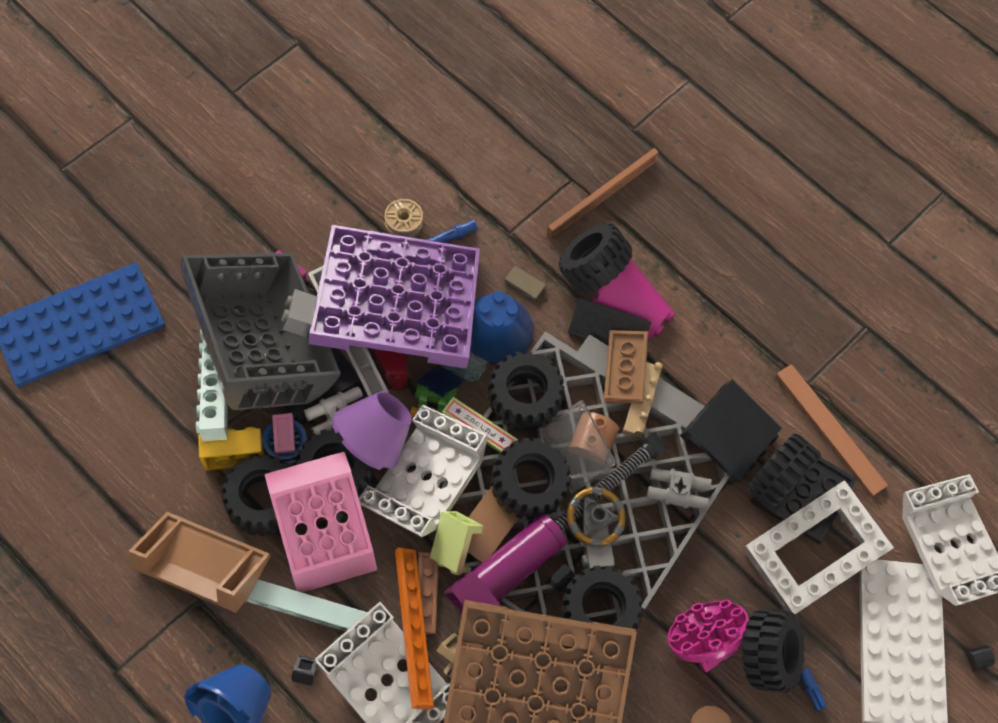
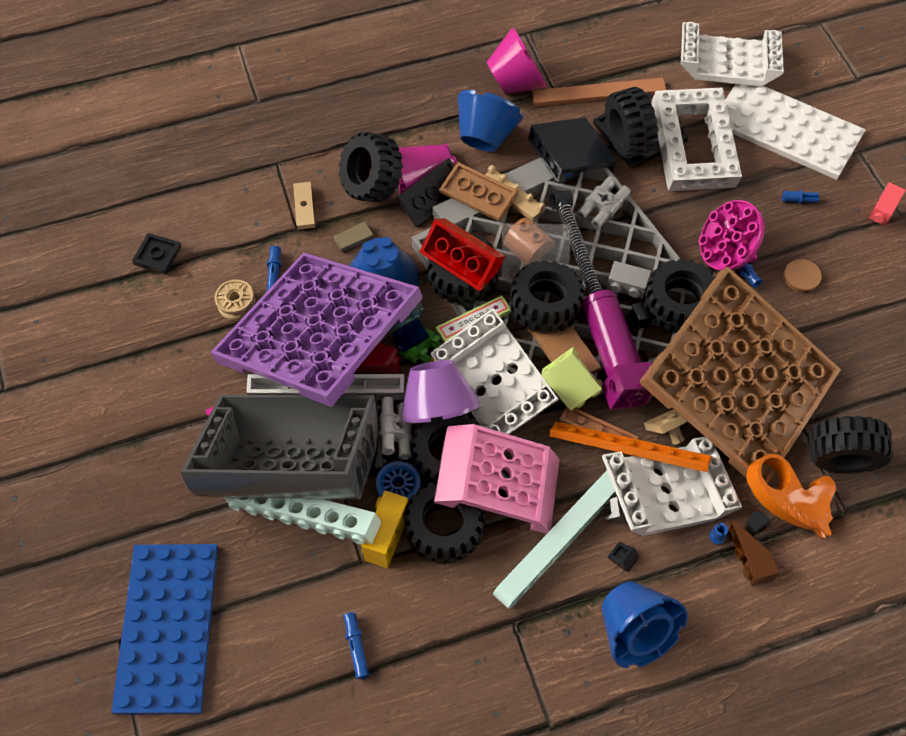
camera: 55 degrees left, 5 degrees down
medium nougat slope [129,512,270,613] -> none
bright pink tile [272,413,296,455] -> none
light grey brick [281,289,317,337] -> none
nougat tile [547,148,658,239] -> none
dark grey piece [567,487,626,547] -> none
black tyre [742,609,805,693] -> none
black brick [965,645,995,672] -> none
none -> black plate [132,233,182,274]
none -> tan tile [293,182,315,230]
none -> blue pin [343,612,370,680]
none -> red slope [419,218,506,291]
none -> blue cone [457,90,524,152]
none -> dark pink cone [486,27,547,95]
none -> blue pin [738,263,762,288]

